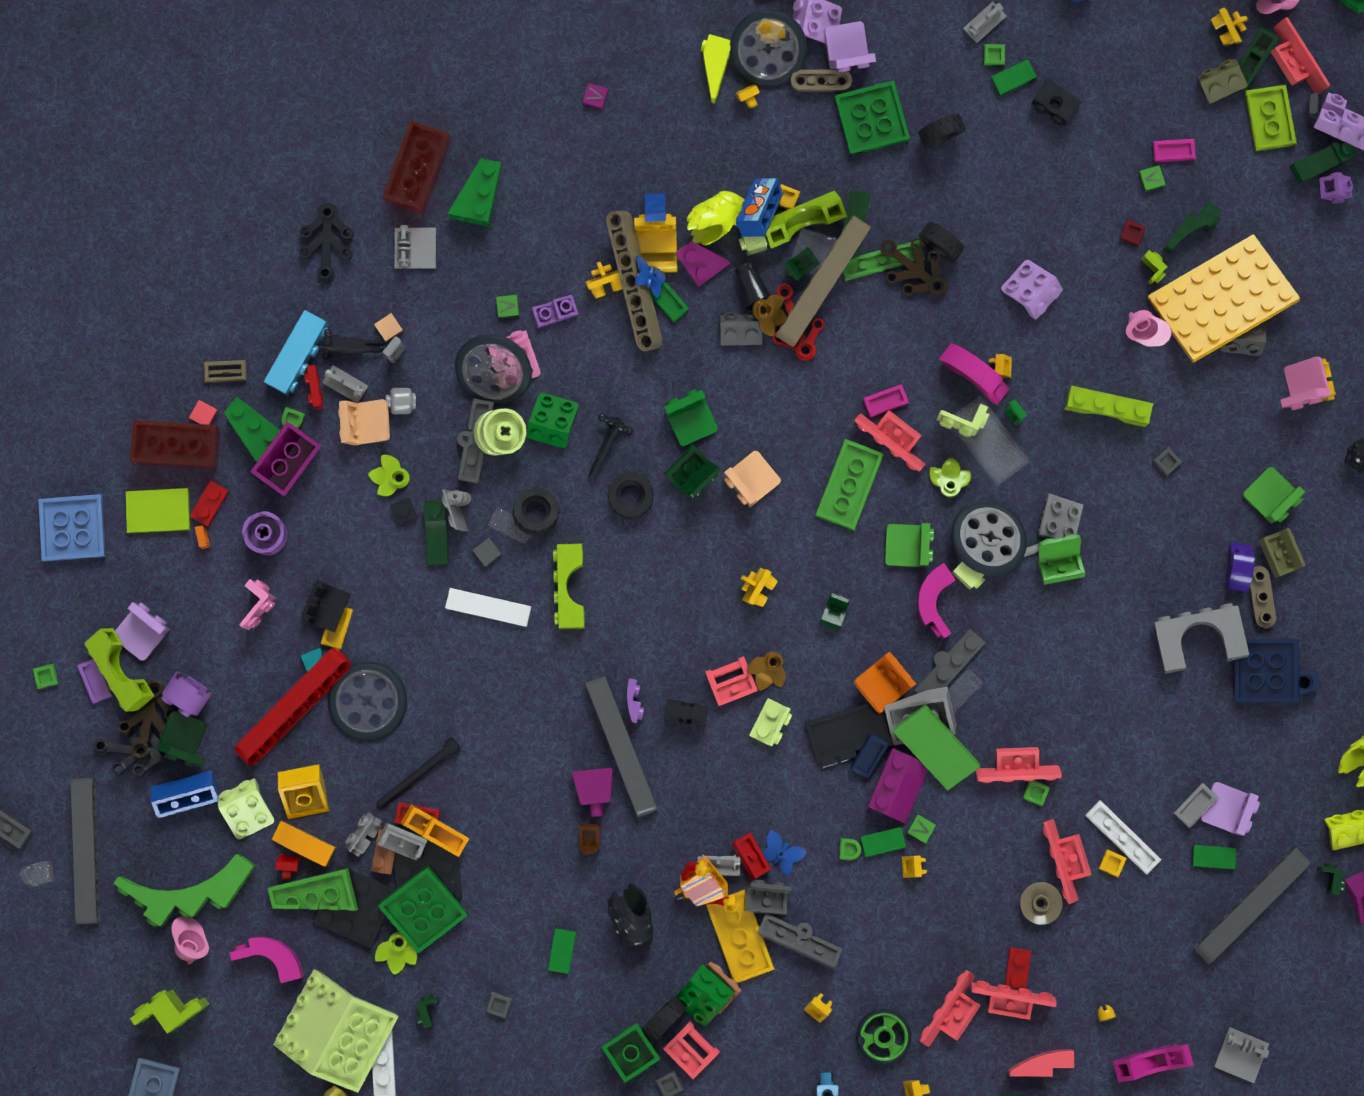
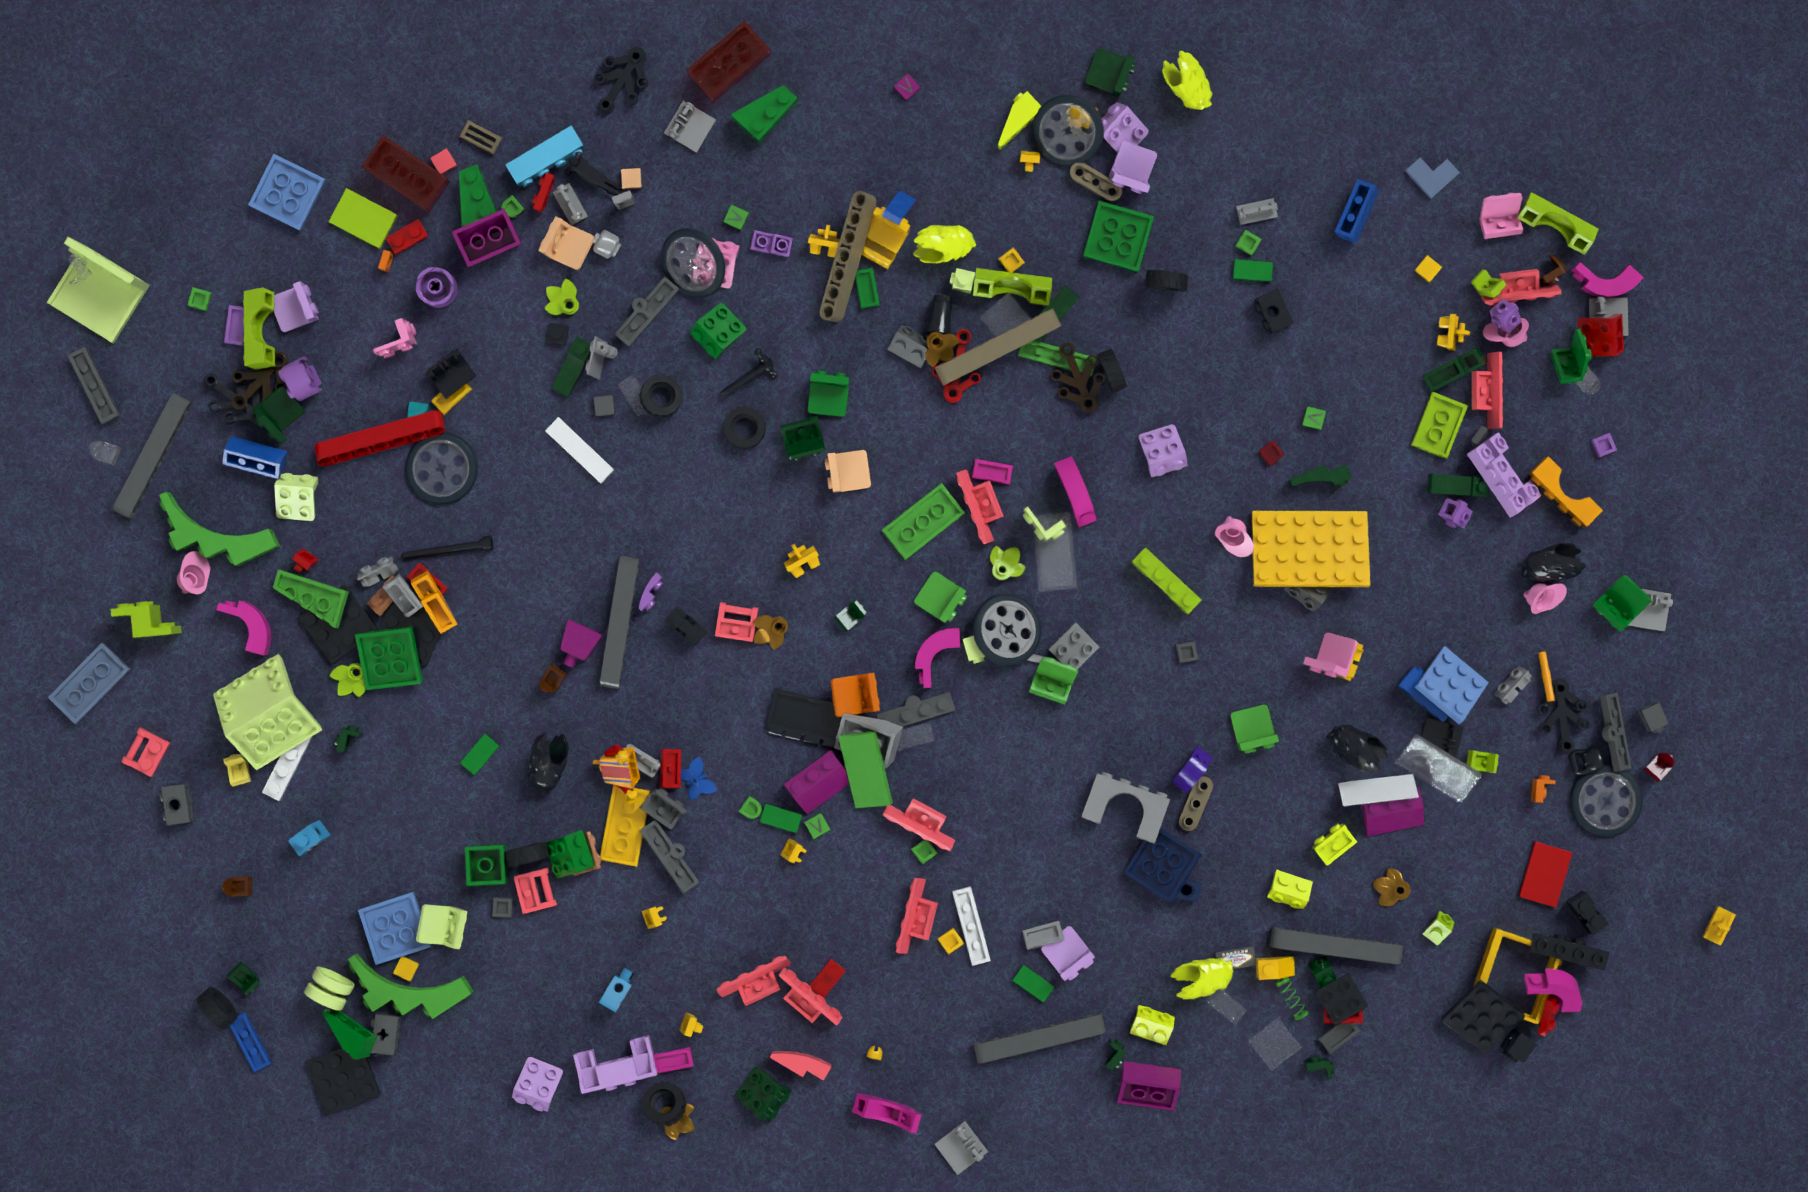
camera: 30 degrees right, 5 degrees up
light orange slope [272,821,337,867] -> none
yellow slope [278,764,329,819] -> none
yellowish green wheel [474,408,526,456] -> none
dark grey tile [485,991,513,1019] -> none
lime arch [553,544,585,629] -> none
blue piece [635,255,666,297] -> none
magenta wing [675,241,730,287] -> none
brick [736,178,783,237] -> none
yellowish green bracket [749,698,792,747] -> none
dark green bracket [784,247,820,281] -> none
dark blue tile [850,732,890,779] -> none
bright green wheel [856,1009,911,1065] -> none
yellow tile [989,354,1012,378] -> none
green tile [1004,399,1027,426] -> none
dark tan dish [1020,882,1063,925] -> none
lime bracket [1141,250,1168,285] -> none
dark pink tile [1152,139,1196,163] -> none
olive bracket [1198,59,1248,104] -> none
olive bracket [1259,528,1305,578] -> none

